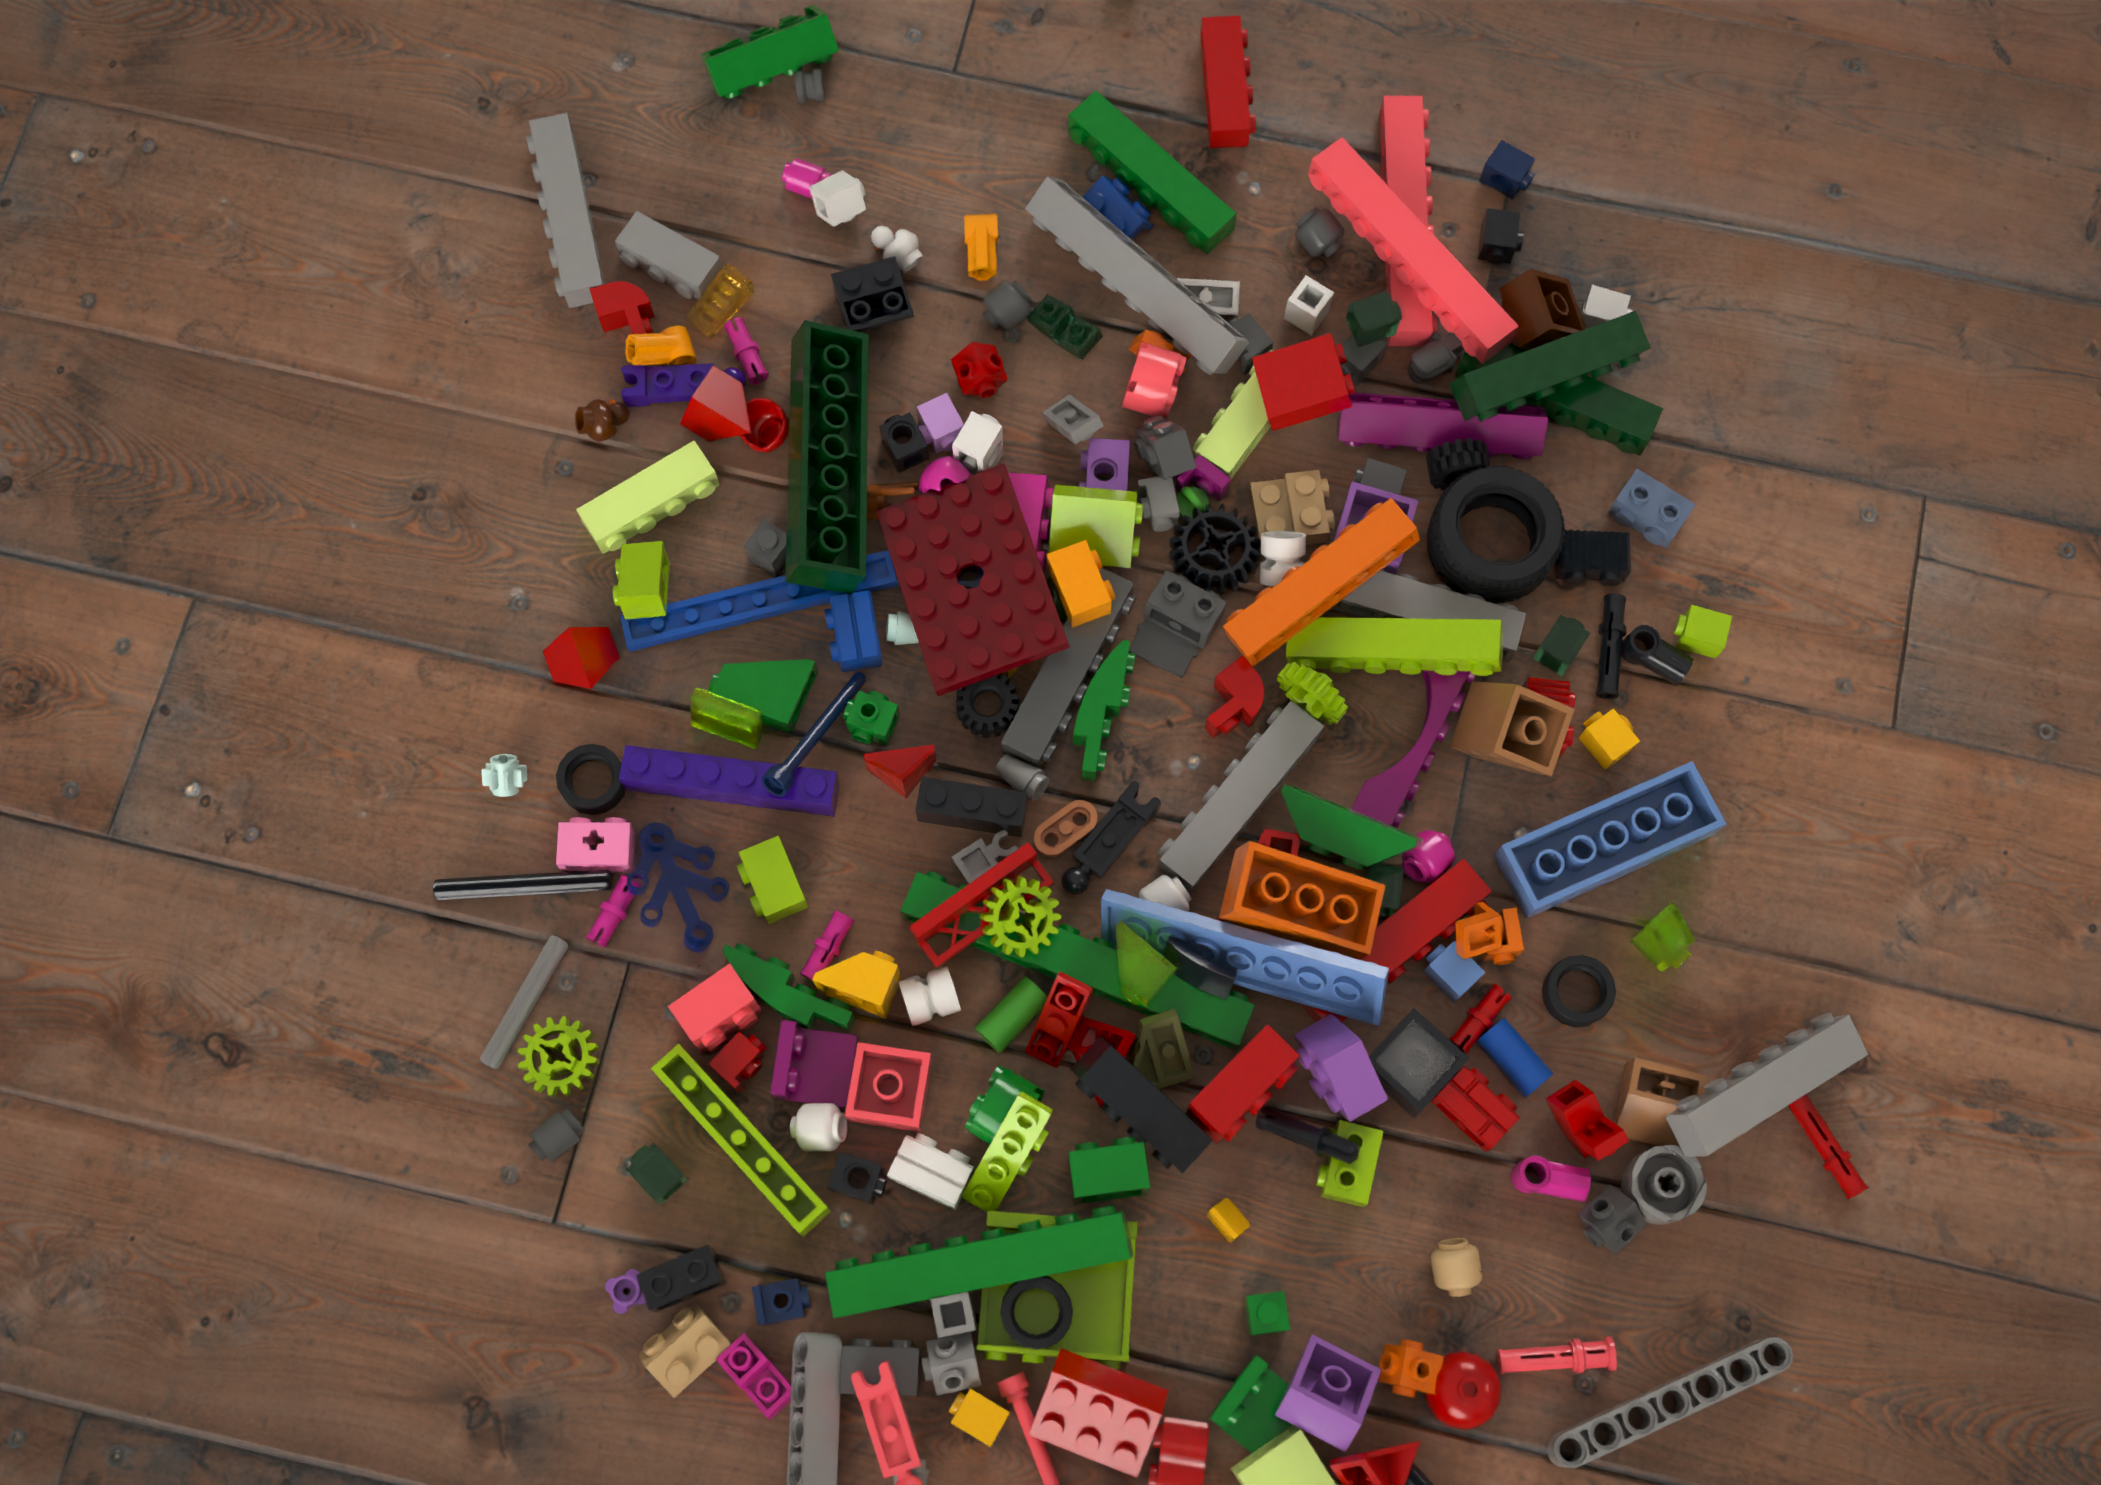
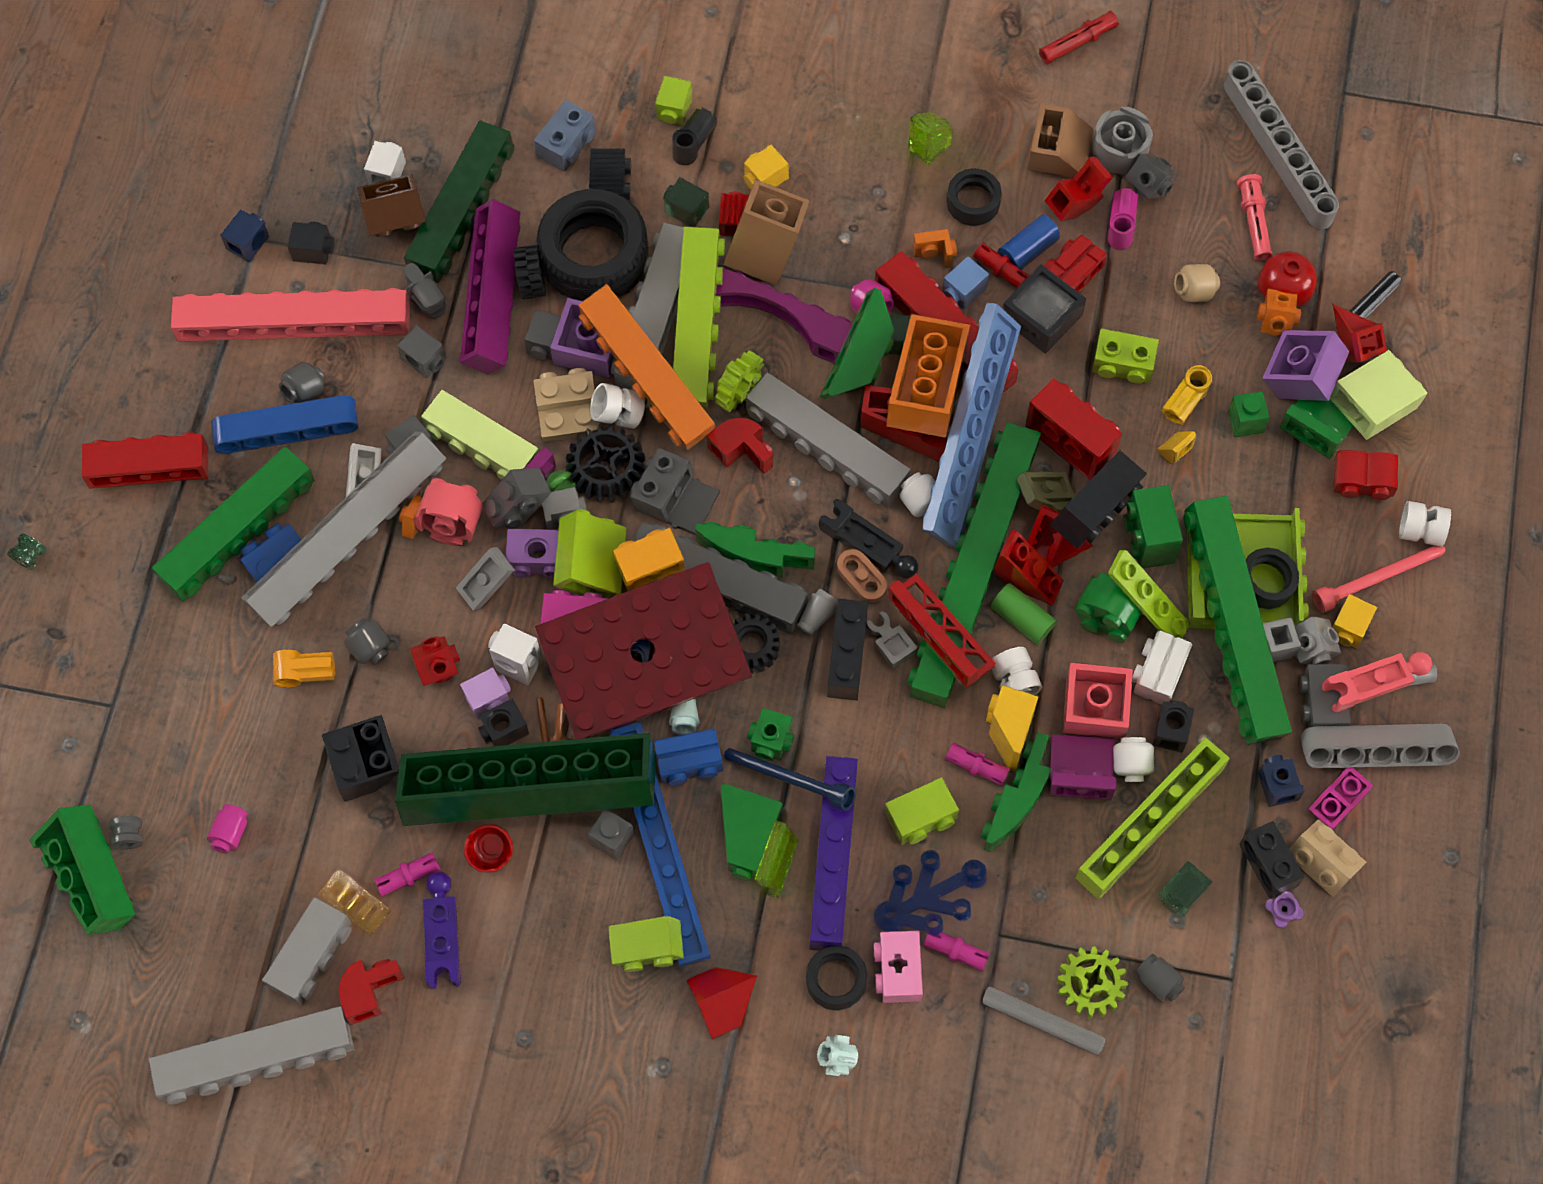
camera: 90 degrees left, 5 degrees down
black axle [433,870,613,900] -> none
reddish brown animal [575,399,629,442] -> none
yellowish green brick [576,440,720,554] -> none
light orange piece [625,326,697,366] -> none
coral brick [668,963,763,1054] -> none
red slope [679,365,751,442] -> none
red brick [709,1032,767,1094] -> none
white brick [809,170,866,227] -> none
red slope [864,744,937,799] -> none
white animal [871,226,923,273] -> none
dark pink hair [919,456,972,494] -> none
lime gear [980,876,1061,957] -> none
clear green slope [1027,294,1103,360] -> none
brick [1029,1348,1168,1478] -> none
clear neon green slope [1115,920,1177,1008] -> none
black slope [1161,936,1237,1000] -> none
red brick [1252,333,1355,431] -> none
black axle [1256,1106,1360,1164] -> none
white brick [1284,276,1334,336] -> none
medium lavender brick [1294,1014,1388,1122] -> none
coral brick [1308,137,1519,364] -> none
clear green brick [1346,291,1402,348] -> none
dark green brick [1449,311,1651,422] -> none
orange bracket [1455,902,1504,959] -> none
medium blue brick [1493,761,1727,919] -> none
black pin [1596,594,1627,699] -> none
light grey brick [1665,1013,1869,1157] -> none
none -> blue beam [211,395,359,454]
none -> yellow piece [1161,365,1212,425]

